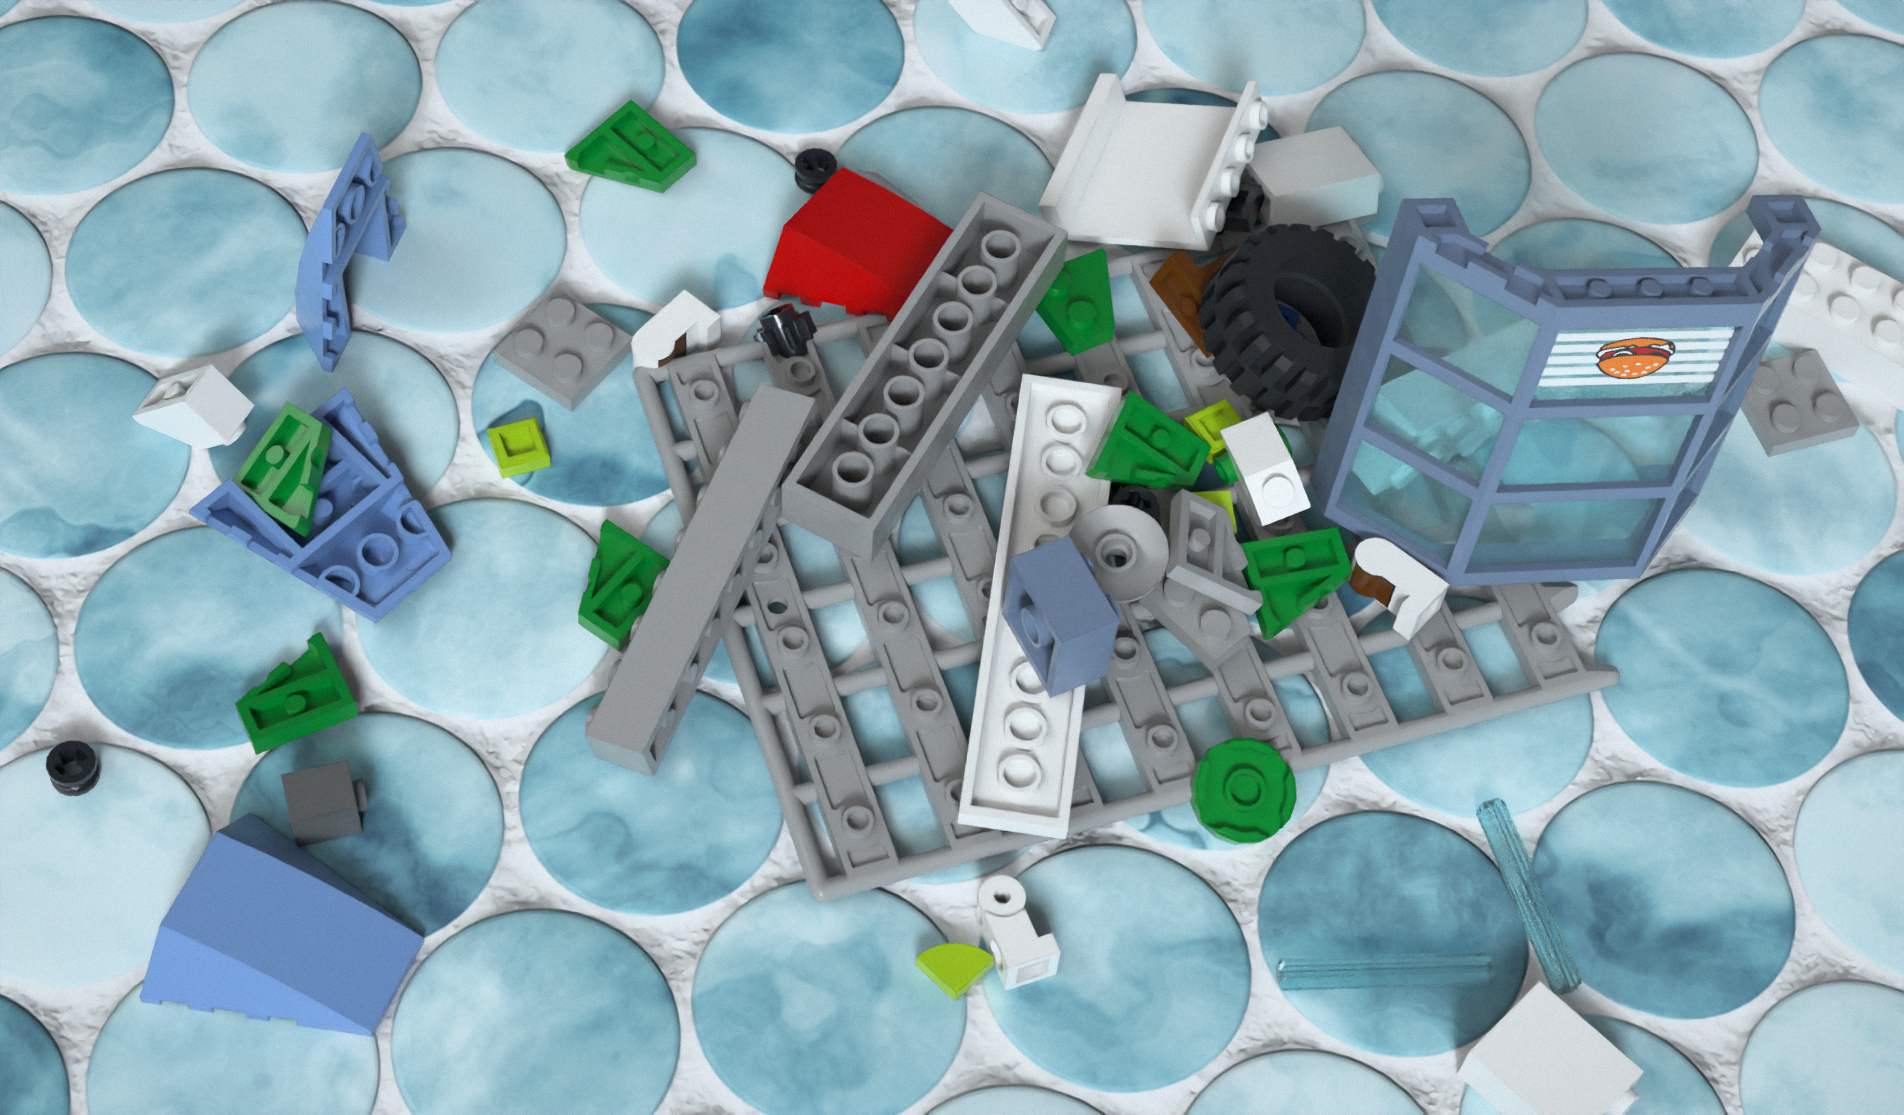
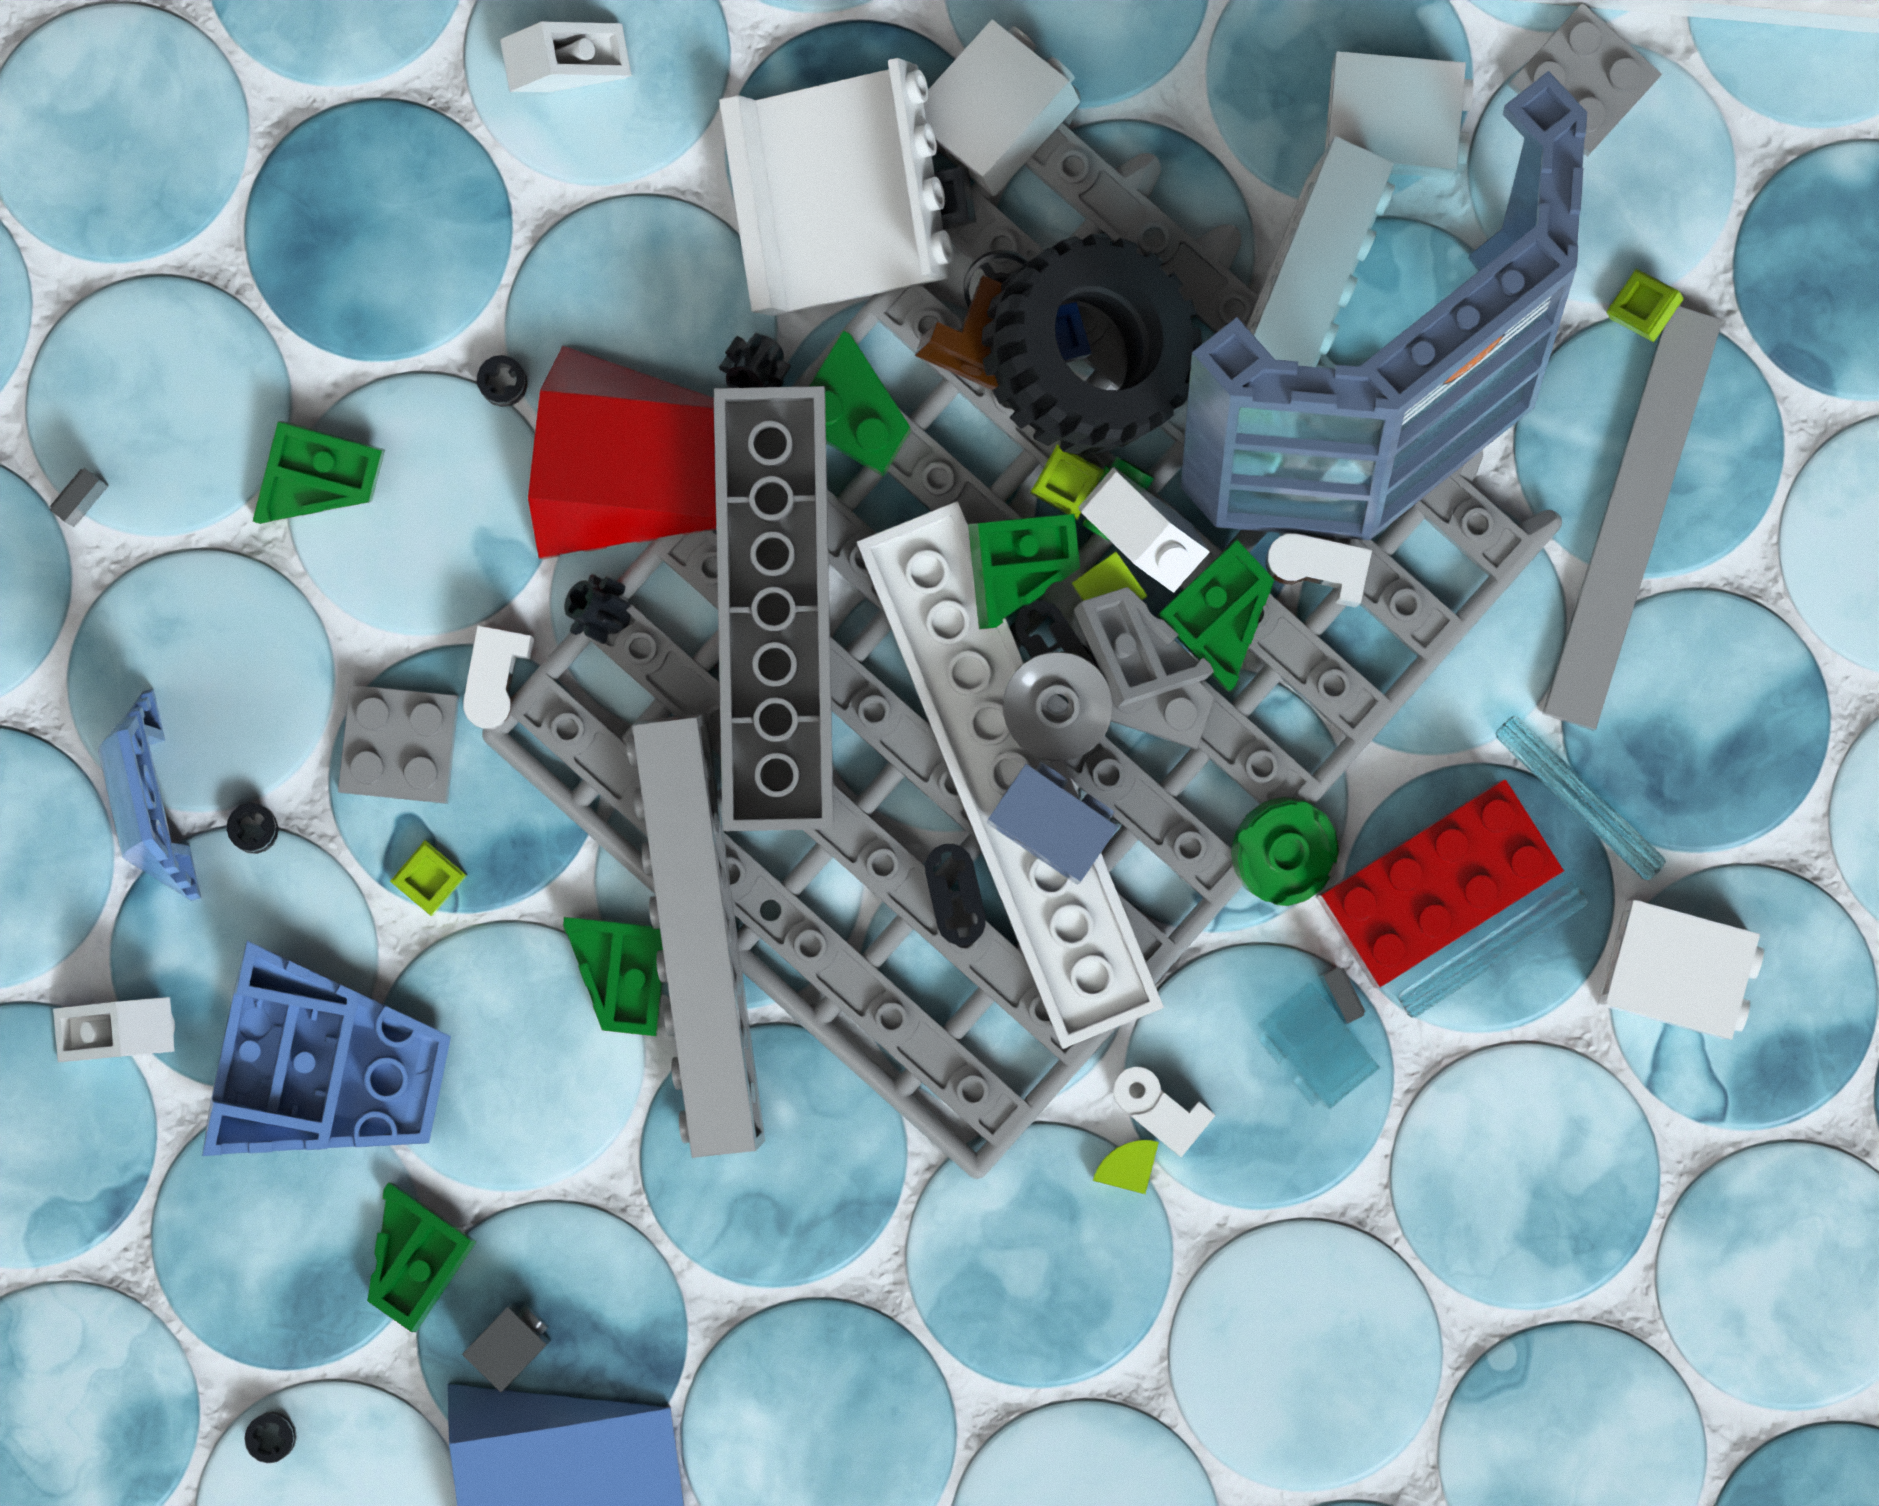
camera: 25 degrees left, 30 degrees up
green wing [232,401,333,537] -> none
none -> dark grey tile [50,468,108,527]
none -> black bush [226,803,279,854]
none -> black beam [925,843,986,946]
none -> clear light blue brick [1257,983,1380,1109]
none -> red brick [1316,779,1564,988]
none -> dark grey tile [1319,966,1366,1024]
none -> light grey tile [1542,306,1723,731]
none -> lime tile [1606,268,1684,343]

